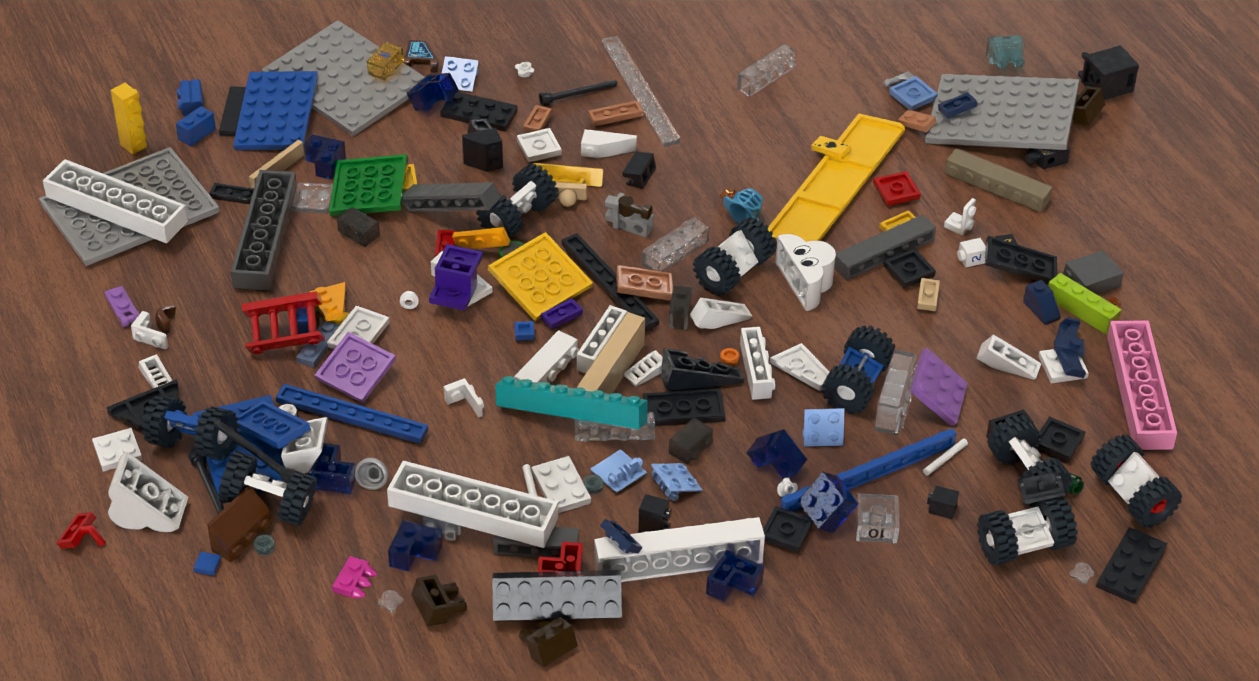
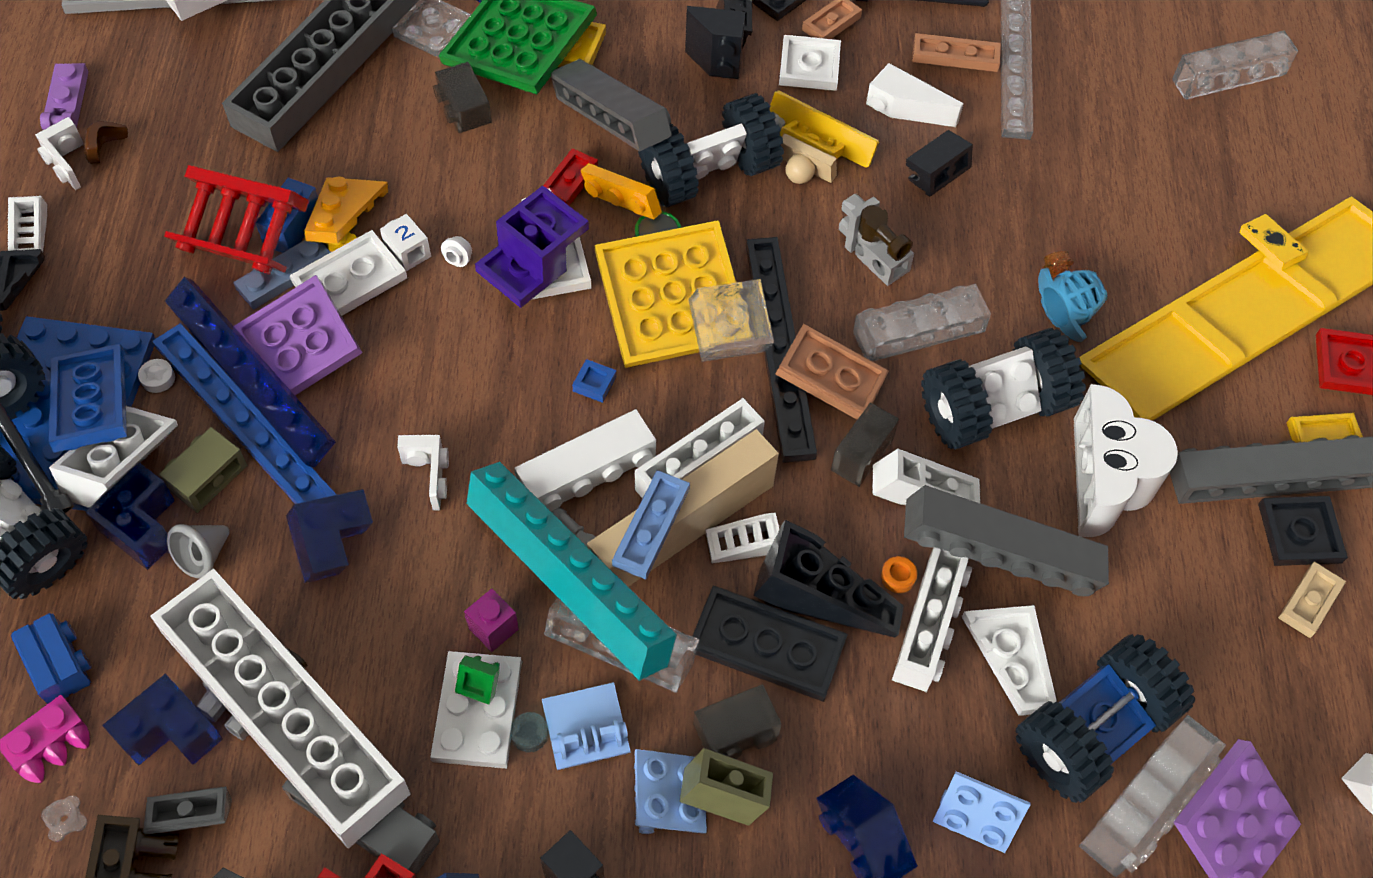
camera: 25 degrees right, 15 degrees up
white bar [522,464,537,496] -> none
dark purple plate [541,298,583,330] -> none
none -> blue brick [11,613,92,704]
none -> dark grey slope [143,786,232,835]
none -> olive brick [159,427,248,513]
none -> clear blue plate [165,277,336,468]
none -> clear blue brick [286,489,373,583]
none -> white brick [380,214,431,271]
none -> green tile [455,655,500,705]
none -> magenta brick [464,588,519,653]
none -> medium blue plate [612,470,690,580]
none -> olive brick [680,748,773,826]
none -> clear brick [688,279,774,362]
none -> dark grey brick [904,485,1109,596]

